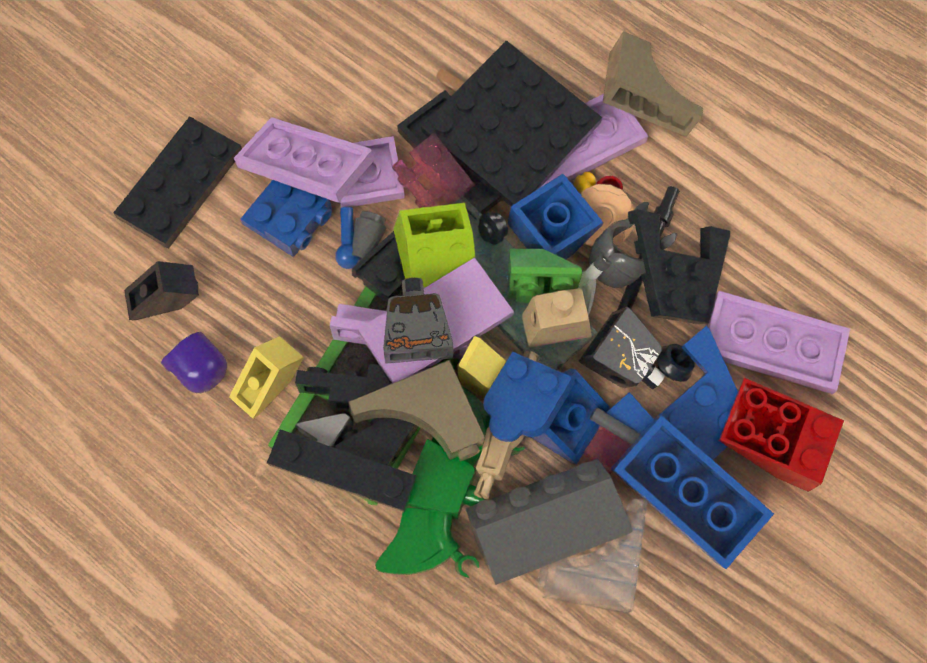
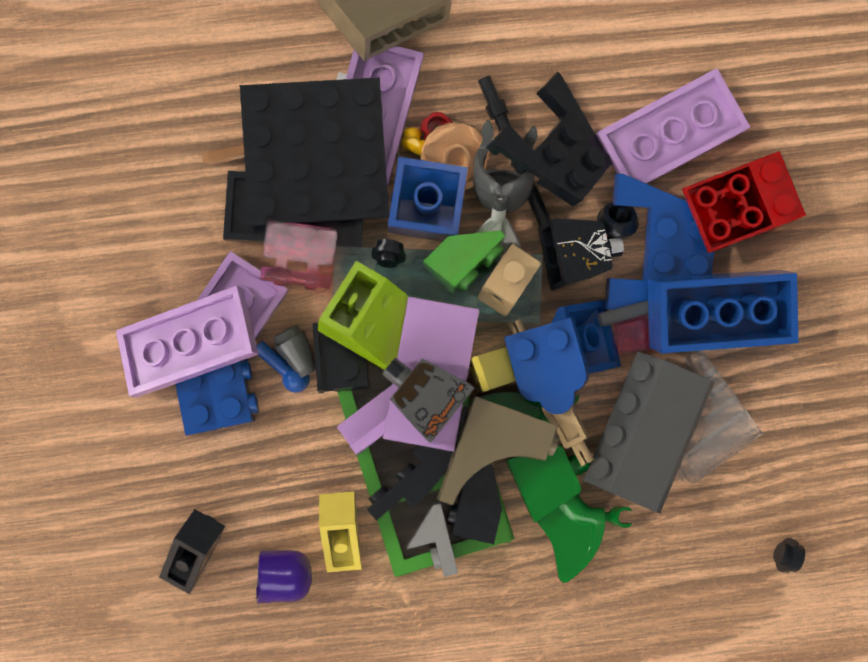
camera: 50 degrees left, 15 degrees up
black plate [113,116,242,249] -> none
black plate [267,429,417,512] -> none

